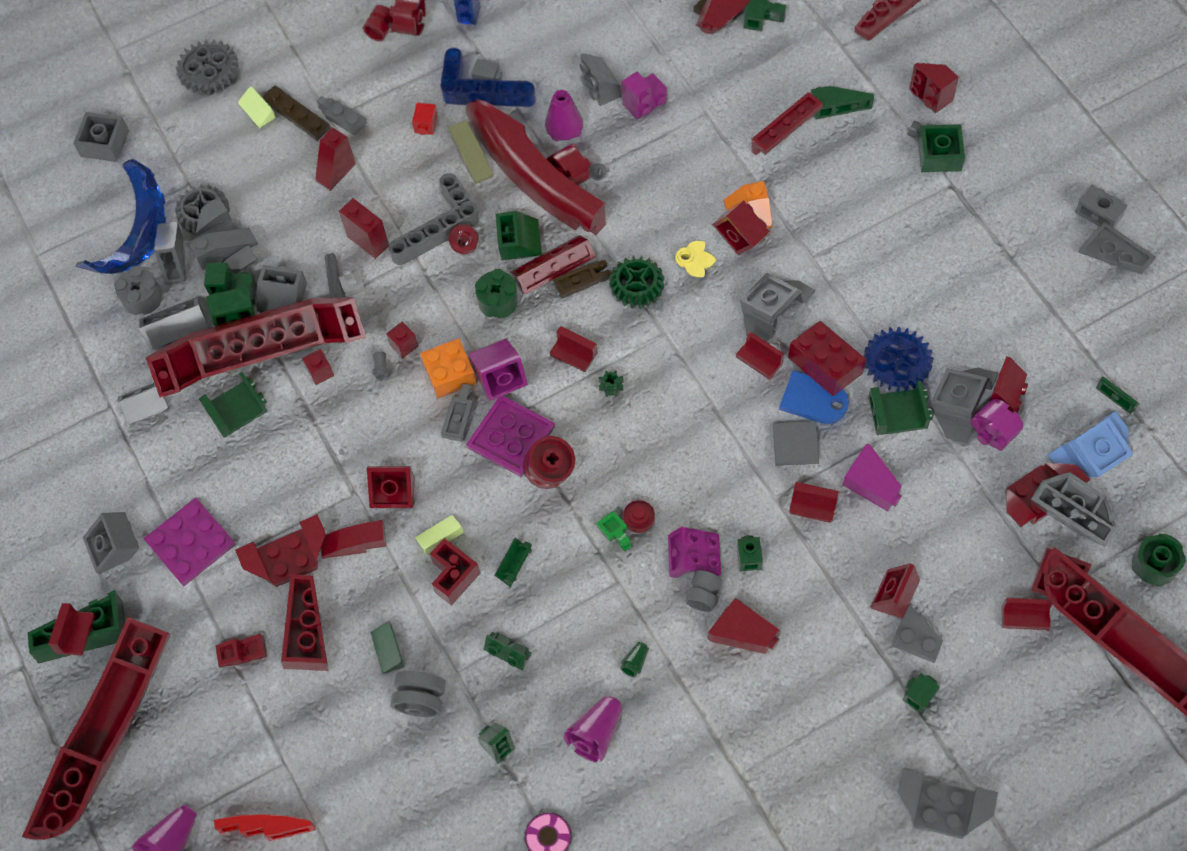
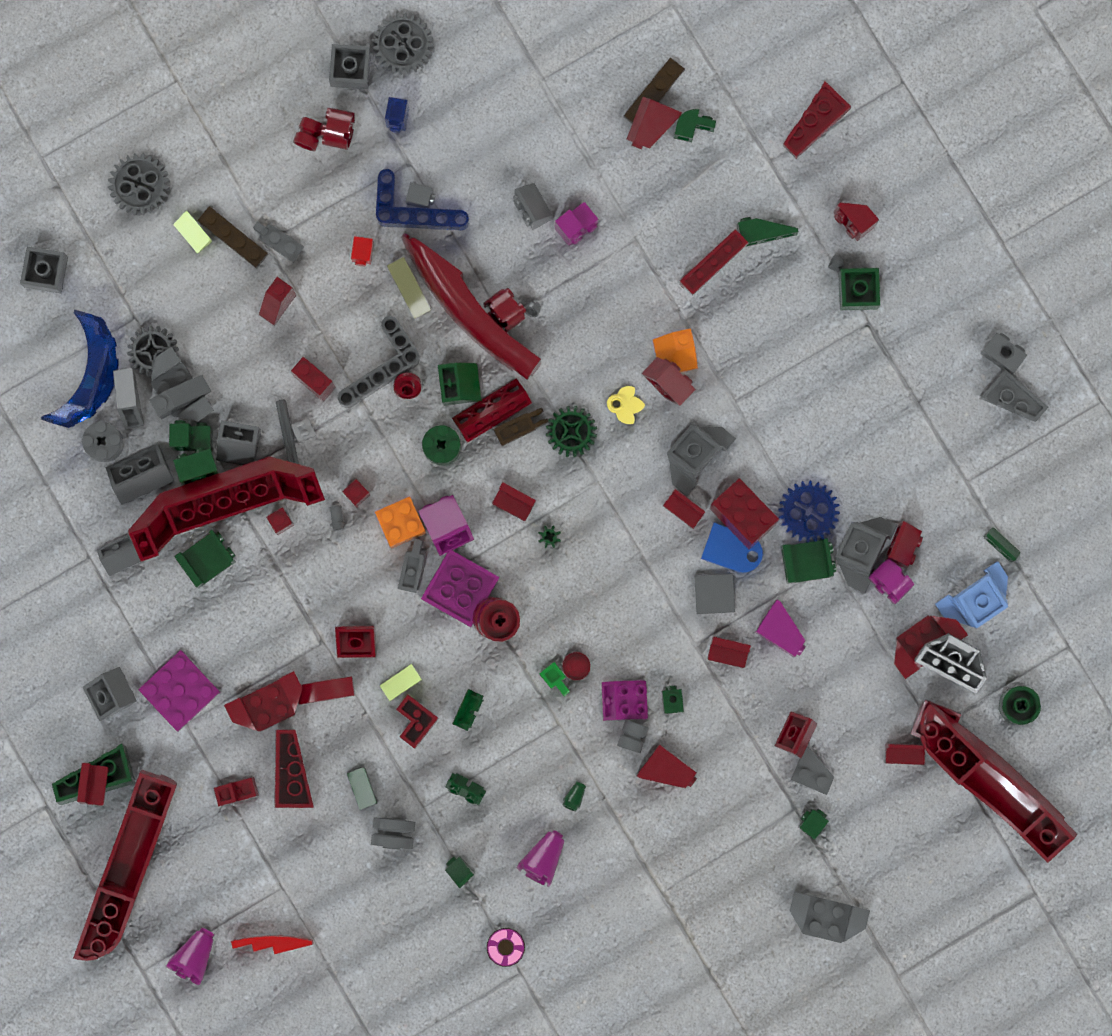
camera: 10 degrees left, 20 degrees up
magenta cone [545,90,583,142] -> none

